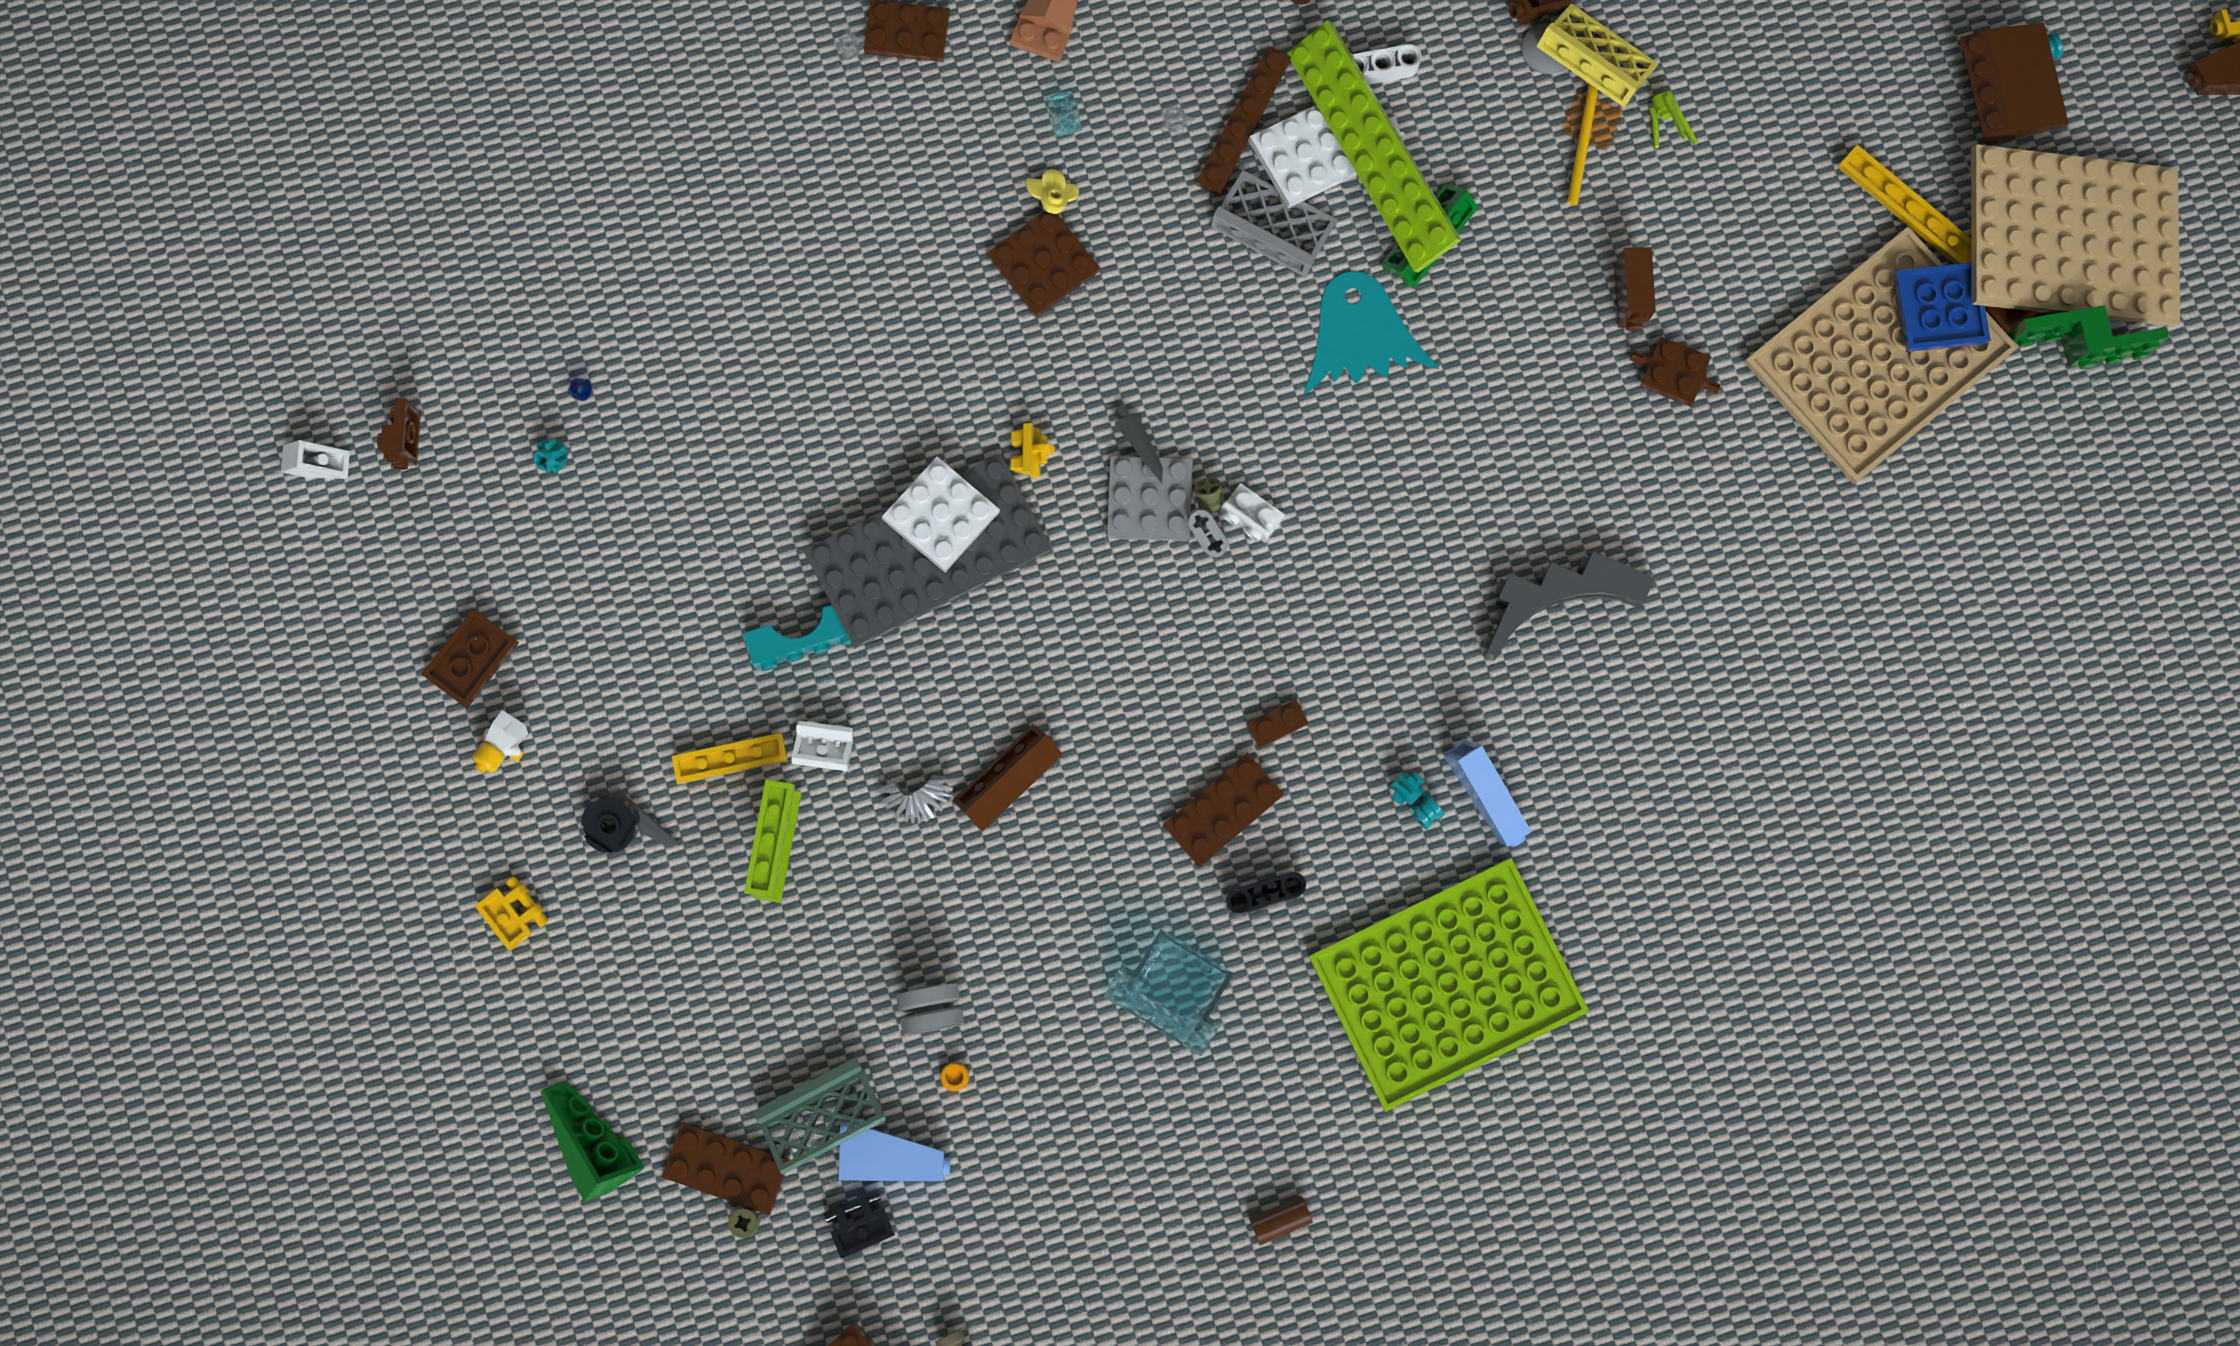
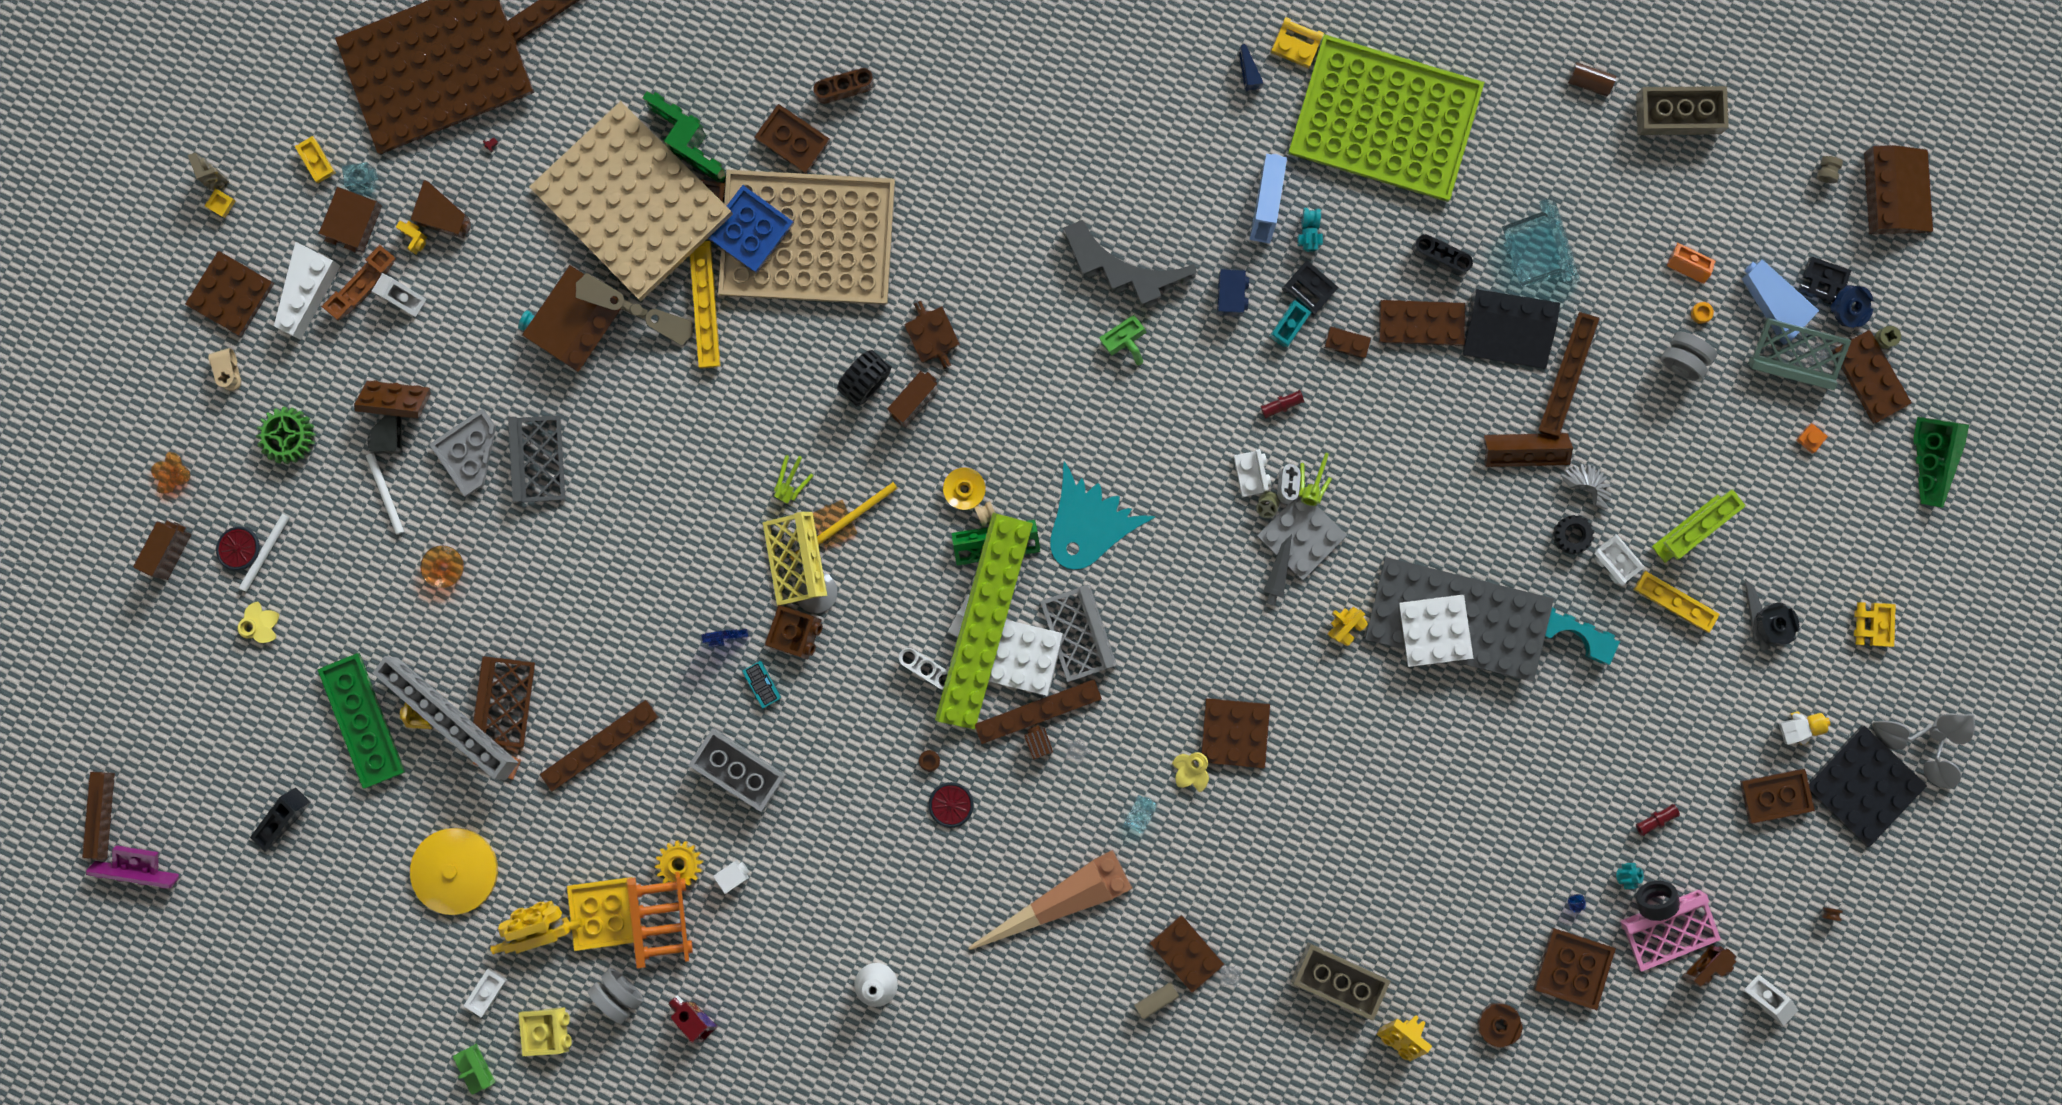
camera: 140 degrees left, 5 degrees up
none -> dark tan piece [575,273,693,345]
none -> reddish brown plate [754,103,830,174]
none -> reddish brown beam [813,68,874,104]
none -> black tyre [837,350,892,407]
none -> yellow dish [943,467,986,510]
none -> tan wheel [974,501,995,527]
none -> reddish brown brick [1024,725,1053,760]
none -> bright green plate [1099,315,1147,365]
none -> dark blue brick [1217,269,1249,316]
none -> dark blue slope [1239,44,1263,91]
none -> dark red pin [1260,390,1305,419]
none -> teal brick [1269,300,1311,347]
none -> yellow plate [1271,17,1324,68]
none -> black plate [1281,260,1339,317]
none -> dark tan brick [1290,942,1391,1021]
none -> lime plant [1298,453,1332,506]
none -> yellow plate [1376,1016,1432,1061]
none -> black slope [1462,289,1560,369]
none -> reddish brown plate [1478,1003,1523,1048]
none -> reddish brown plate [1533,927,1616,1010]
none -> reddish brown plate [1538,312,1600,438]
none -> black tyre [1553,515,1594,554]
none -> bright pink fence [1620,890,1721,972]
none -> dark tan brick [1636,86,1729,135]
none -> dark red pin [1636,804,1680,836]
none -> black tyre [1636,880,1680,921]
none -> orange slope [1667,243,1715,284]
none -> orange plate [1796,423,1828,453]
none -> black plate [1808,725,1928,847]
none -> reddish brown bush [1821,907,1843,921]
none -> dark blue plate [1831,285,1874,328]
none -> light grey plant [1872,713,1975,789]

